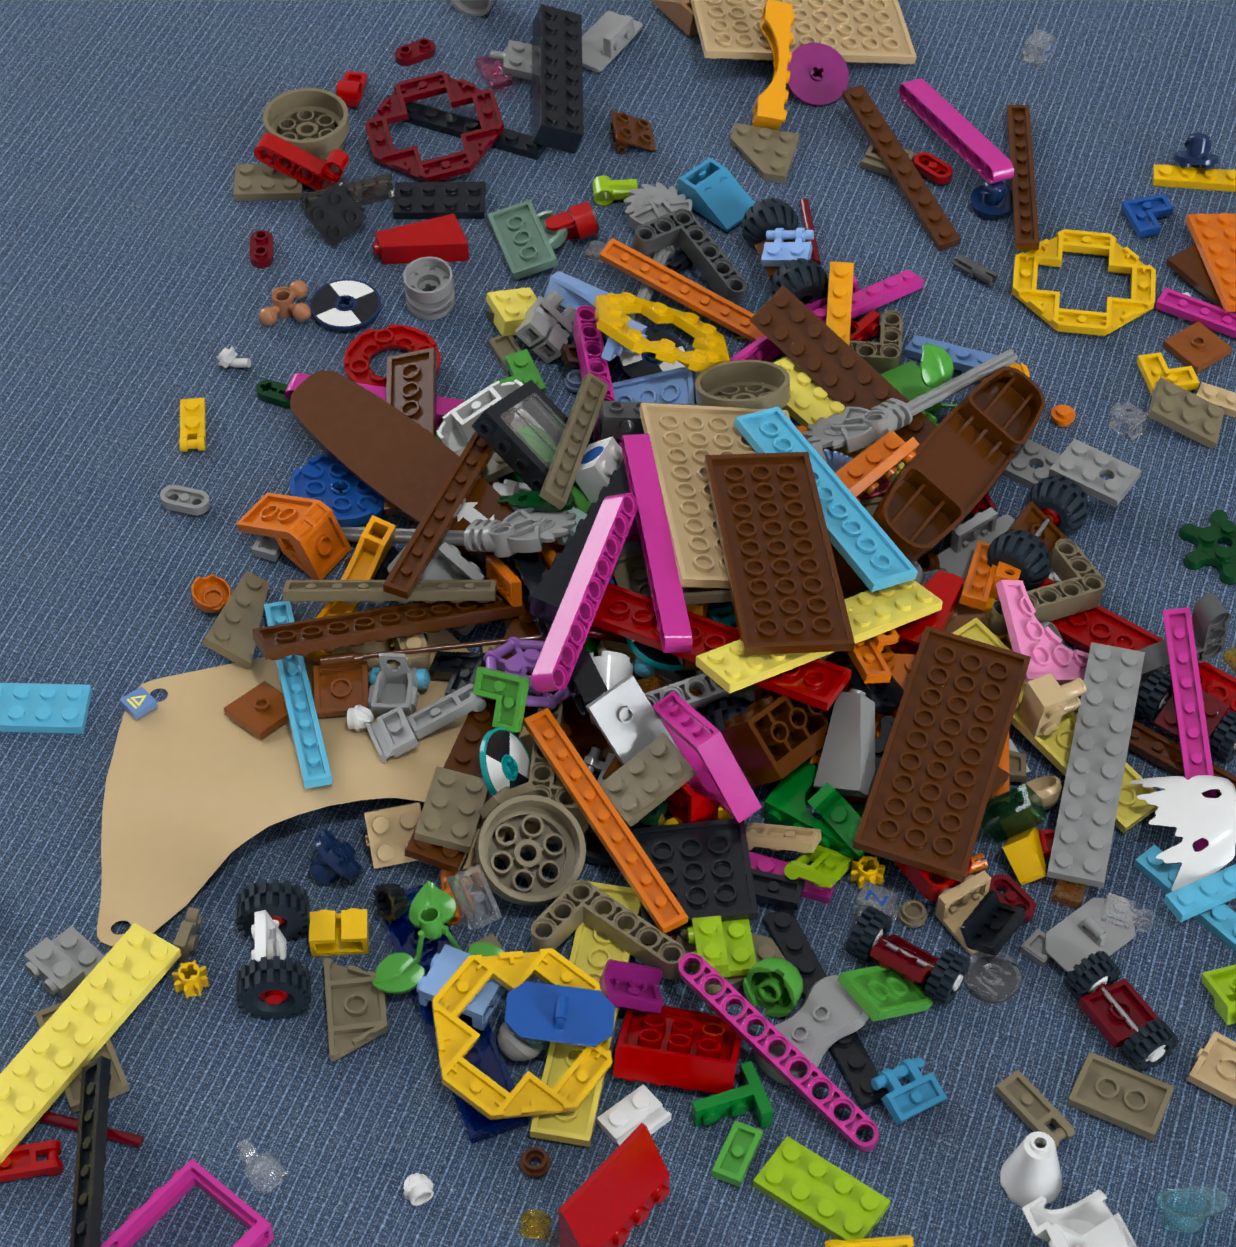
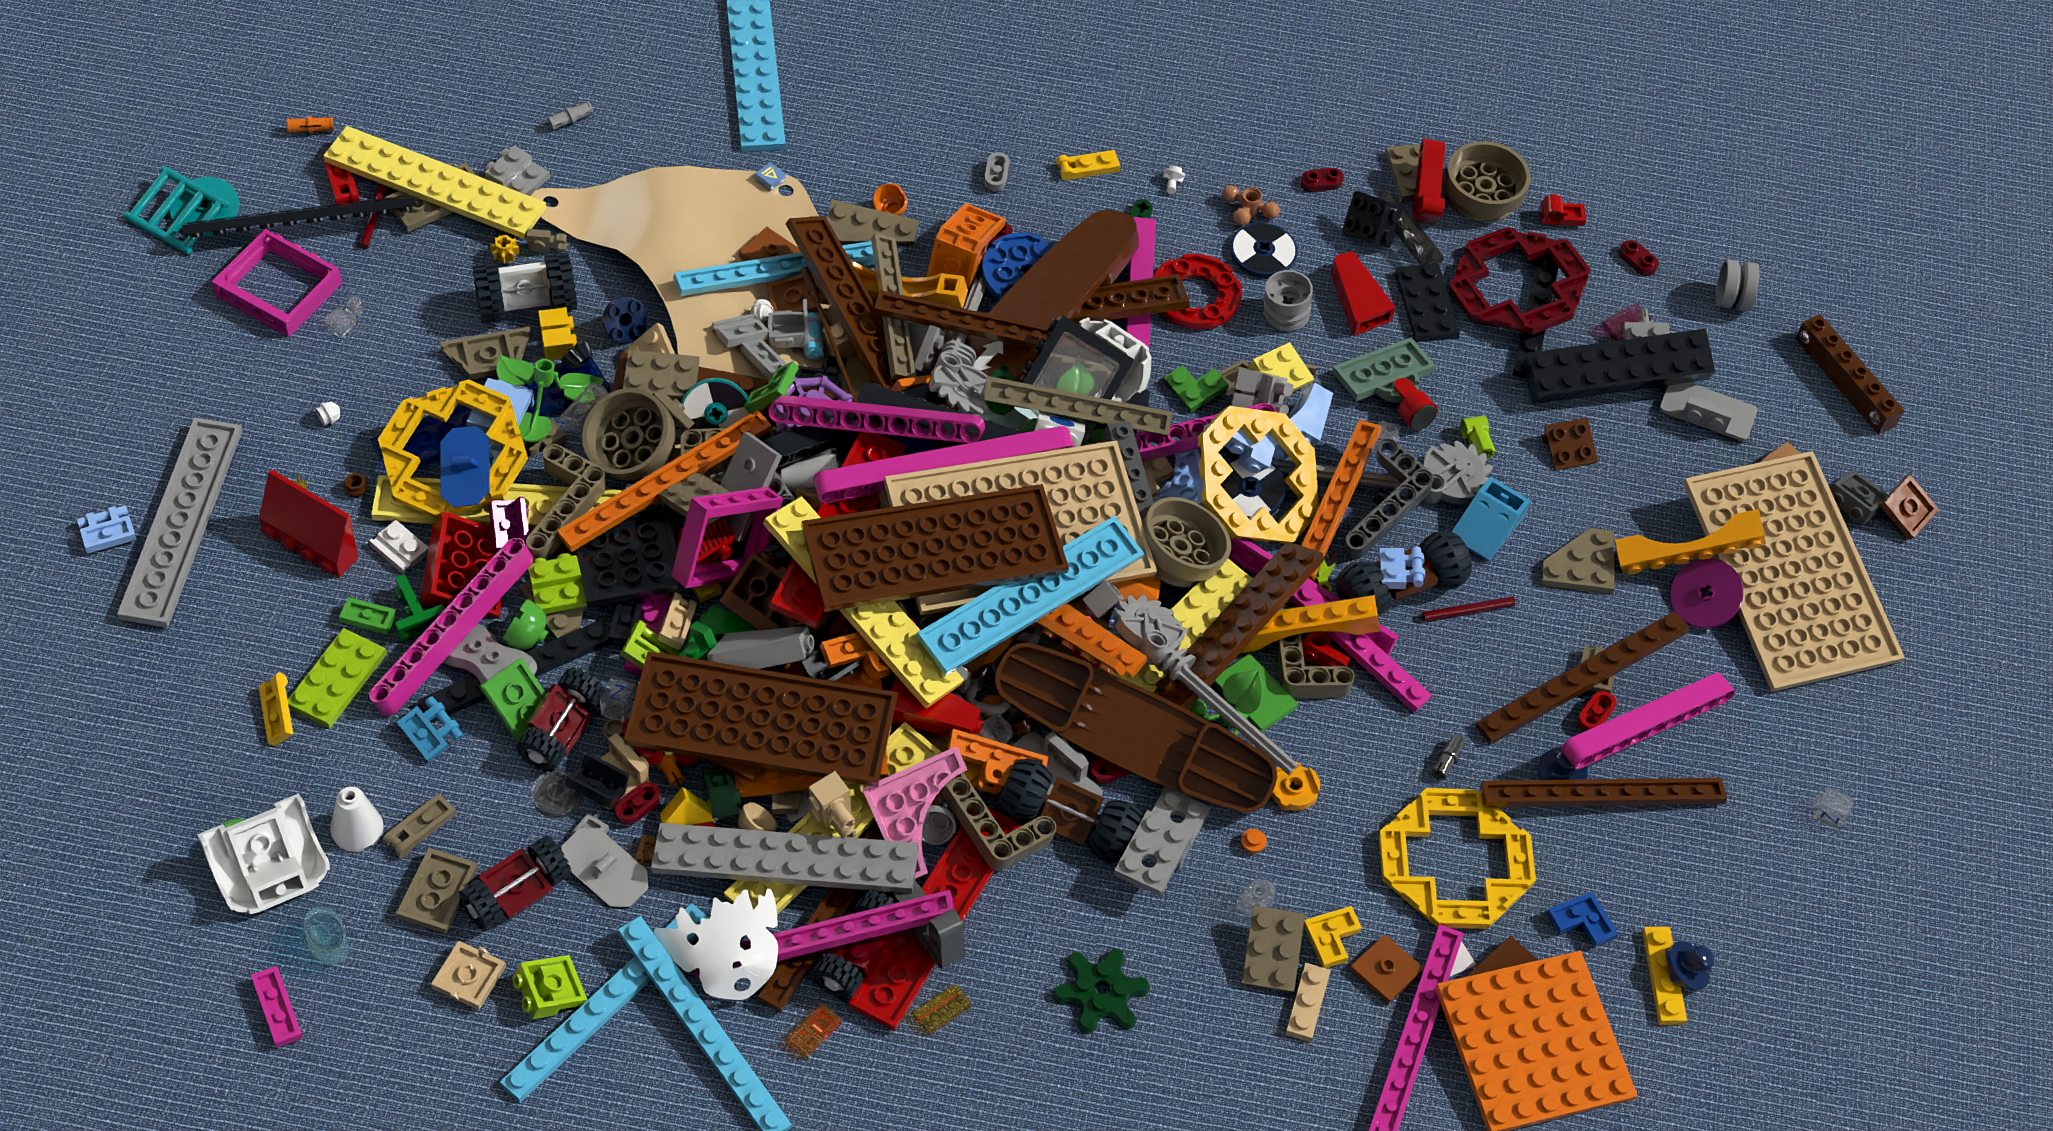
camera: 75 degrees right, 5 degrees up
medium blue plate [904,335,997,372] -> none
clear plate [1100,892,1154,933] -> none

